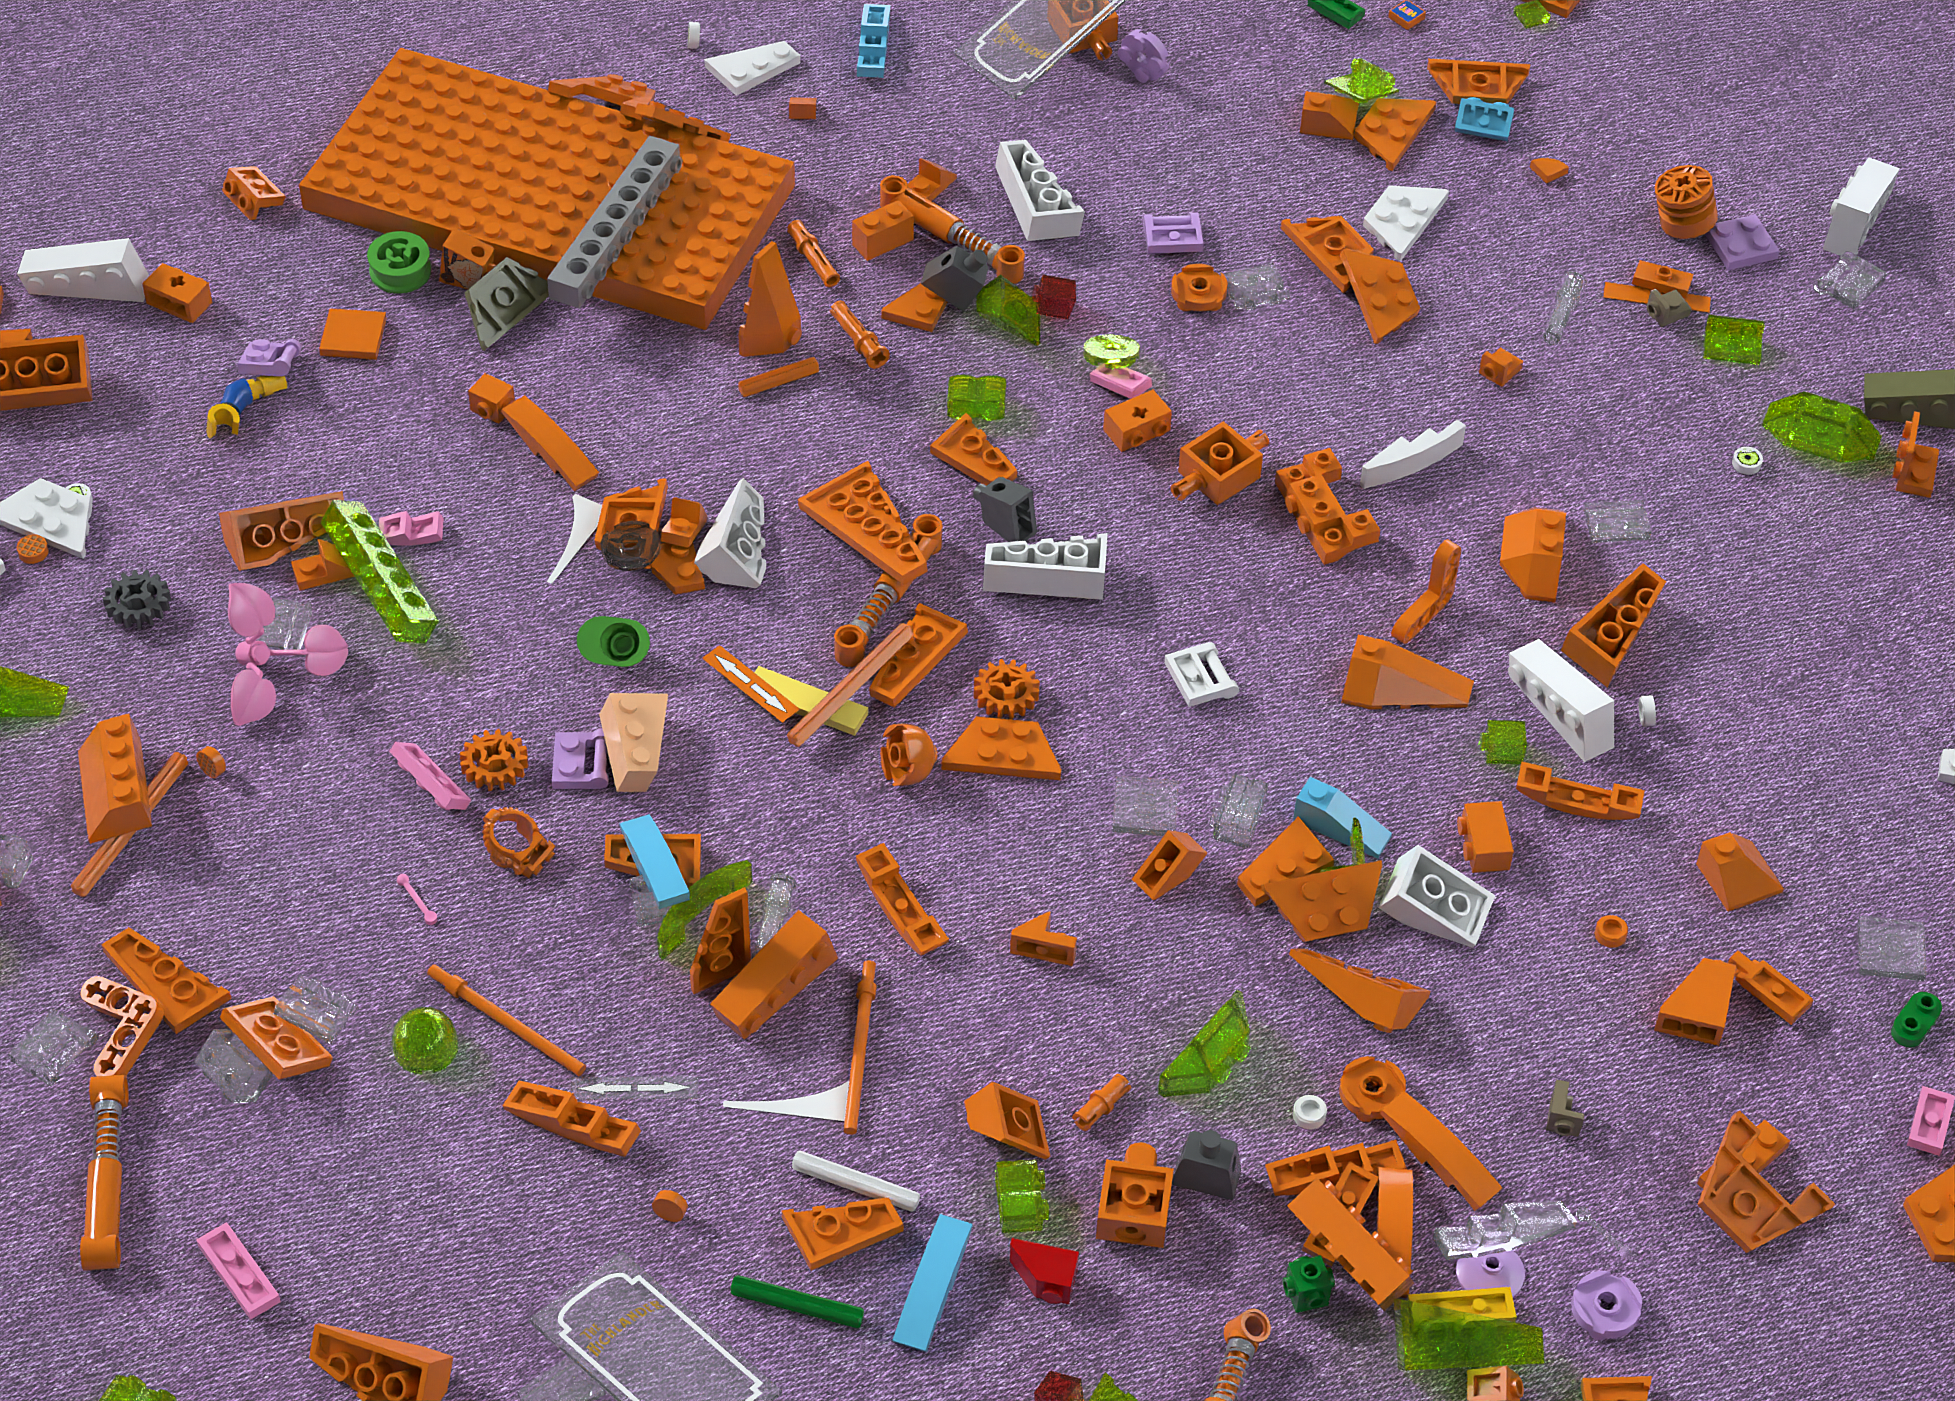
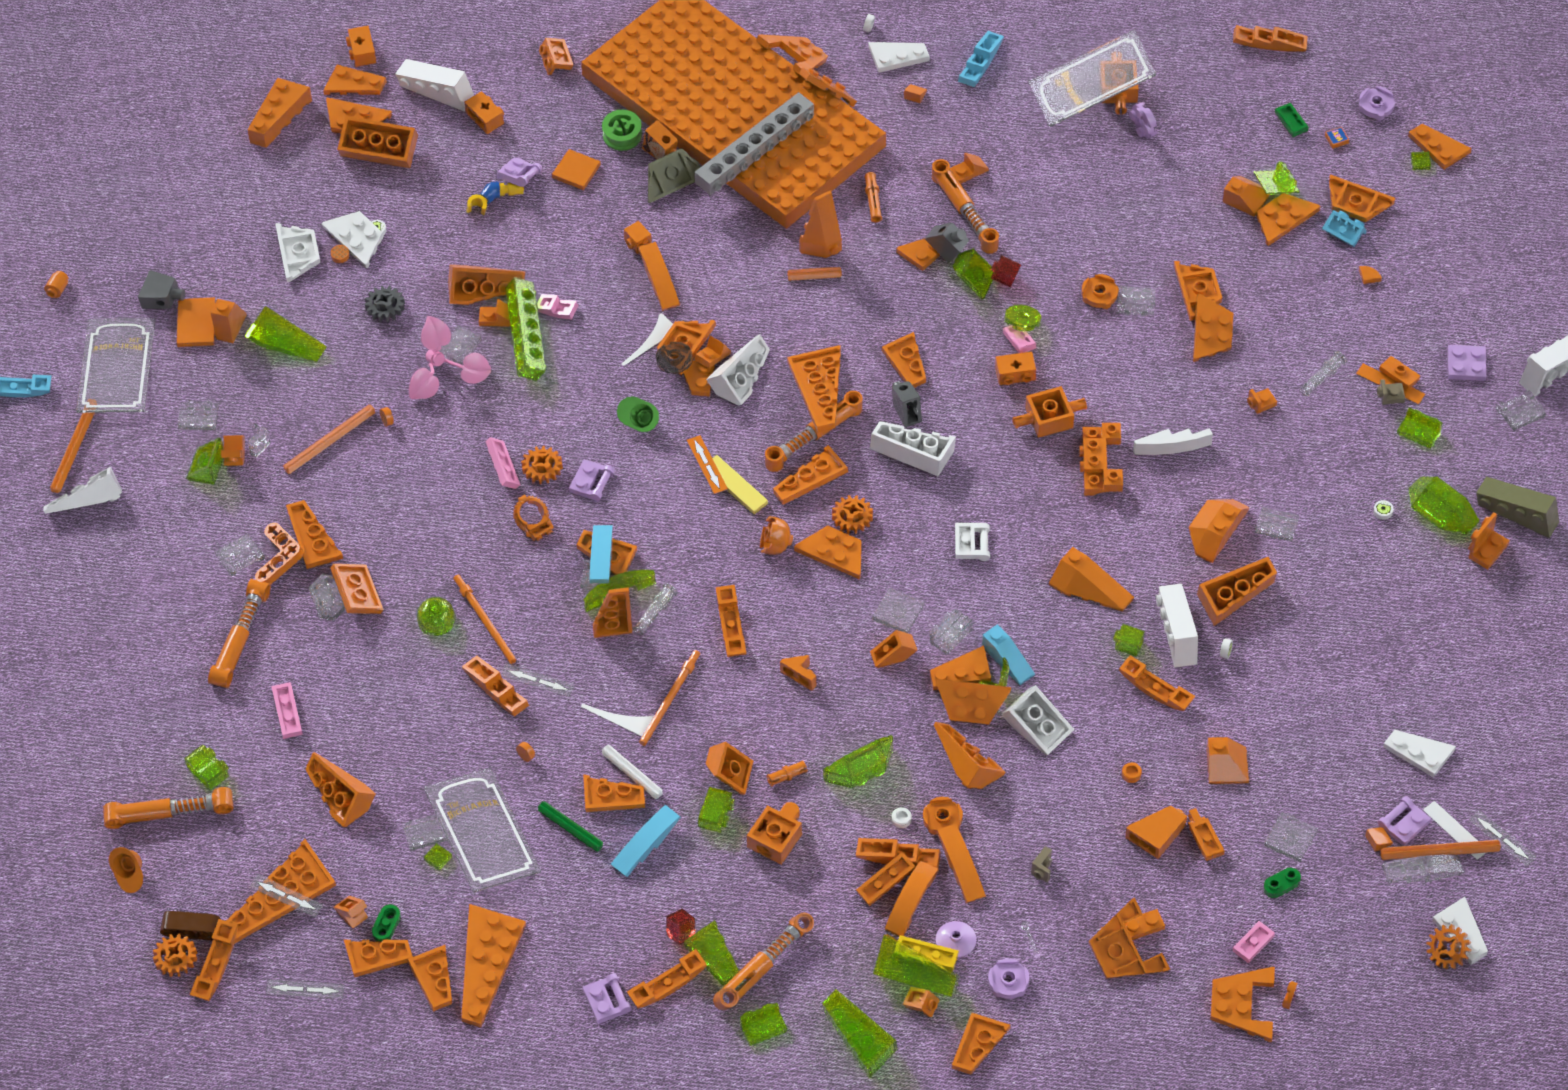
camera: 25 degrees right, 5 degrees up
orange slope [78,713,152,844] -> none
clear plate [273,974,359,1045] -> none
bright pink hinge [397,874,437,925] -> none
light nougat wedge [599,693,668,792] -> none
orange wedge [710,910,838,1040] -> none
orange axle [787,623,913,747] -> none
orange pin [830,300,890,369] -> none
orange brick [852,200,914,261] -> none
clear neon green brick [947,375,1006,421] -> none
white wedge [995,140,1085,241] -> none
red slope [1009,1238,1079,1304] -> none
lavender plate [1143,212,1204,254] -> none
dark grey torso [1172,1130,1241,1200] -> none
green brick [1282,1255,1335,1313] -> none
orange wedge [1287,1178,1414,1311] -> none
white wing [1363,186,1449,262] -> none
orange beam [1391,539,1461,644] -> none
clear slope [1432,1201,1577,1260] -> none
orange brick [1457,801,1514,873] -> none
orange wheel [1655,165,1718,239] -> none

